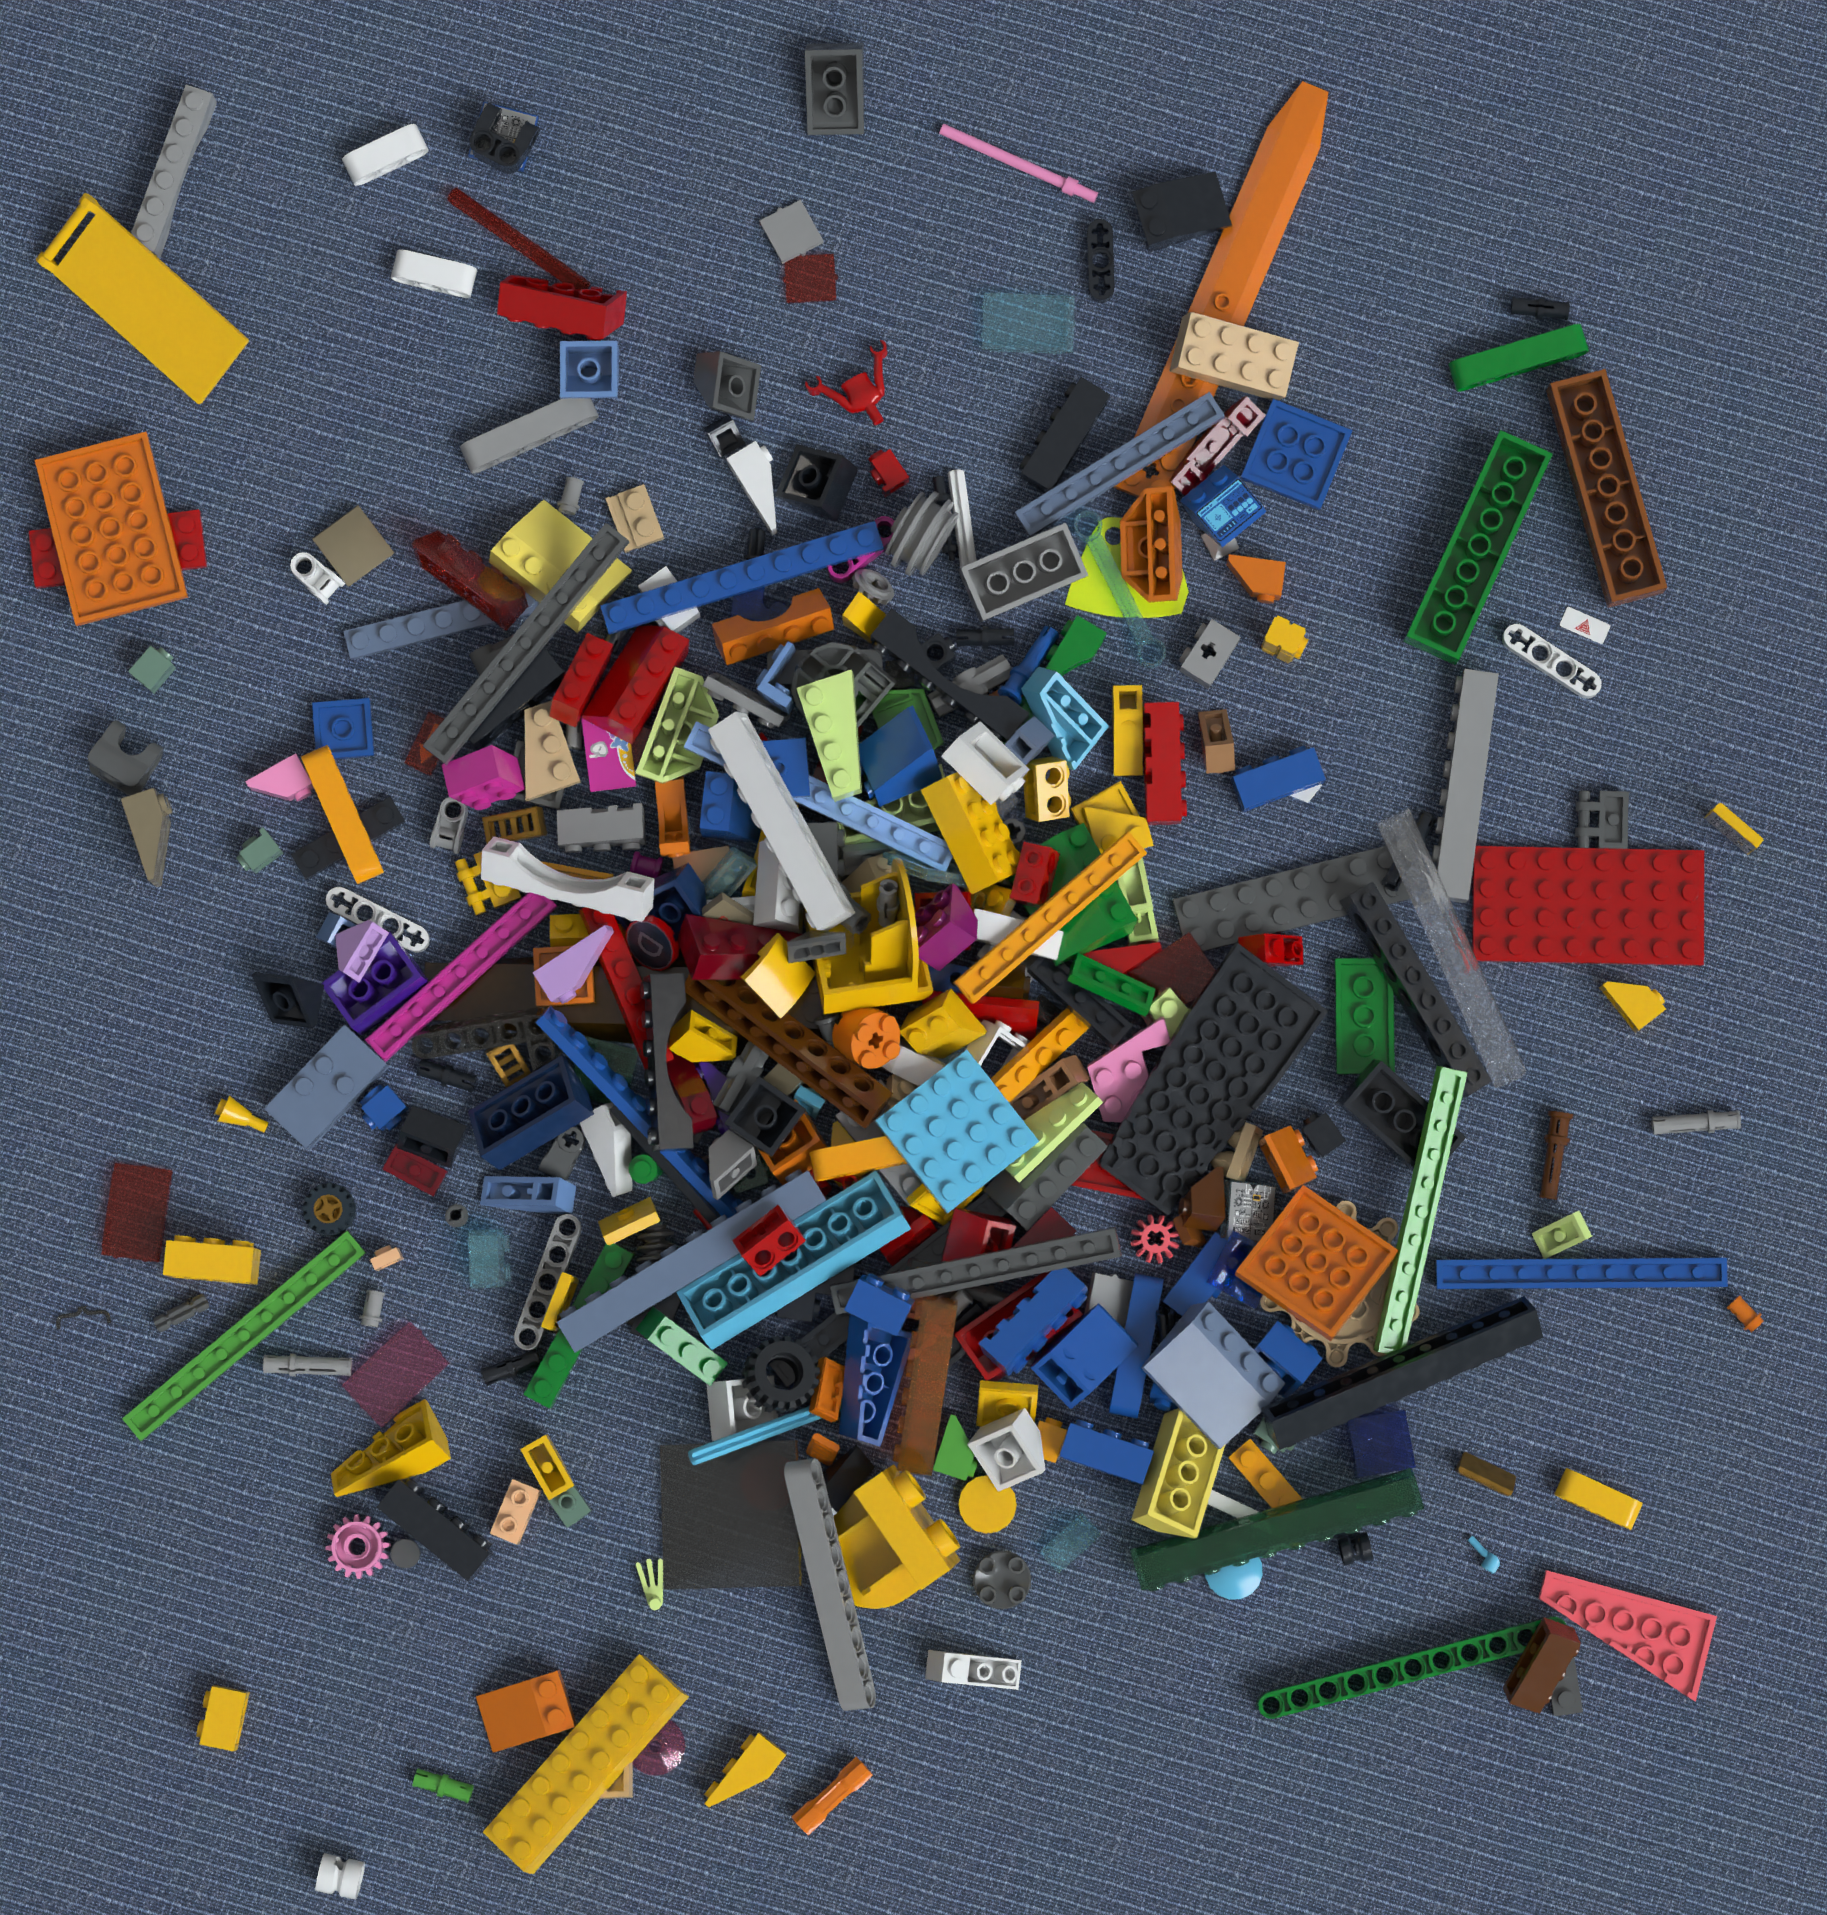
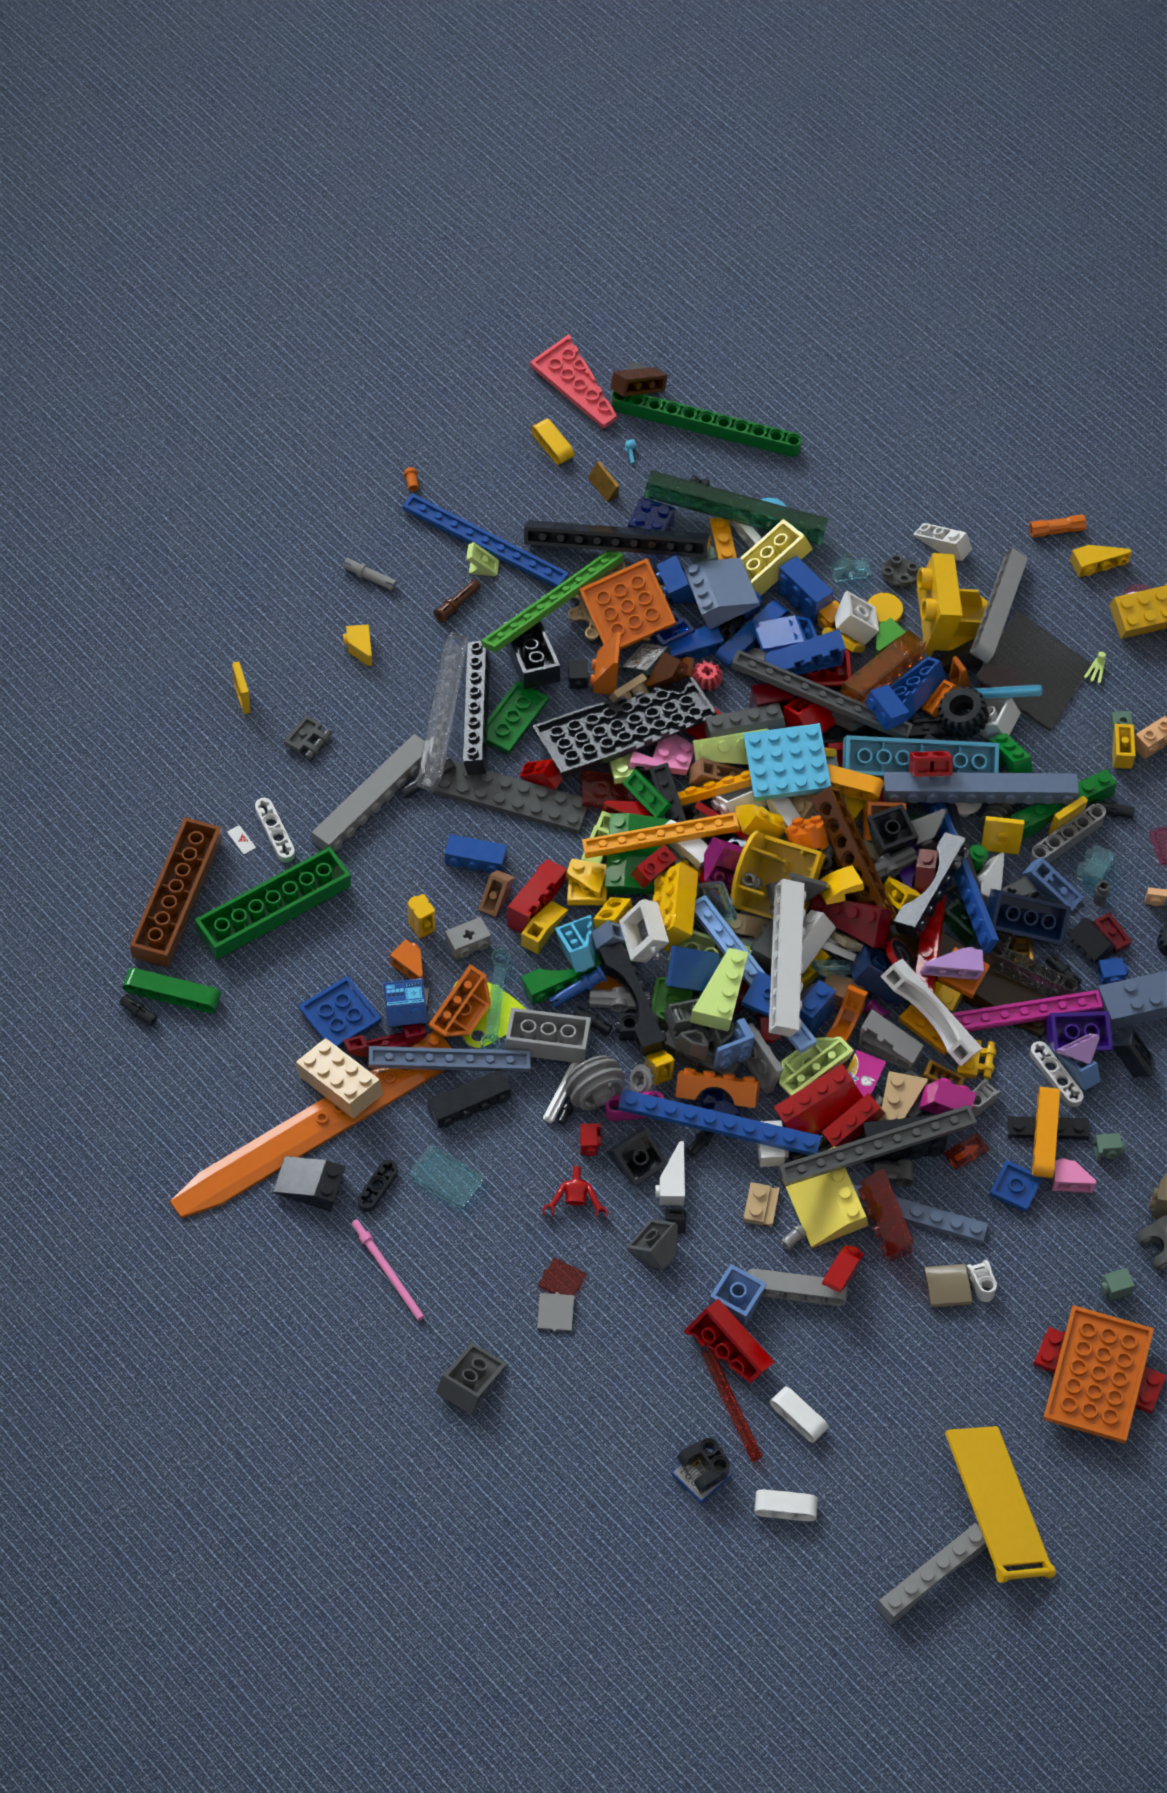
camera: 150 degrees left, 25 degrees down
red plate [1472,846,1704,966] -> none
none -> red slope [821,1245,864,1293]

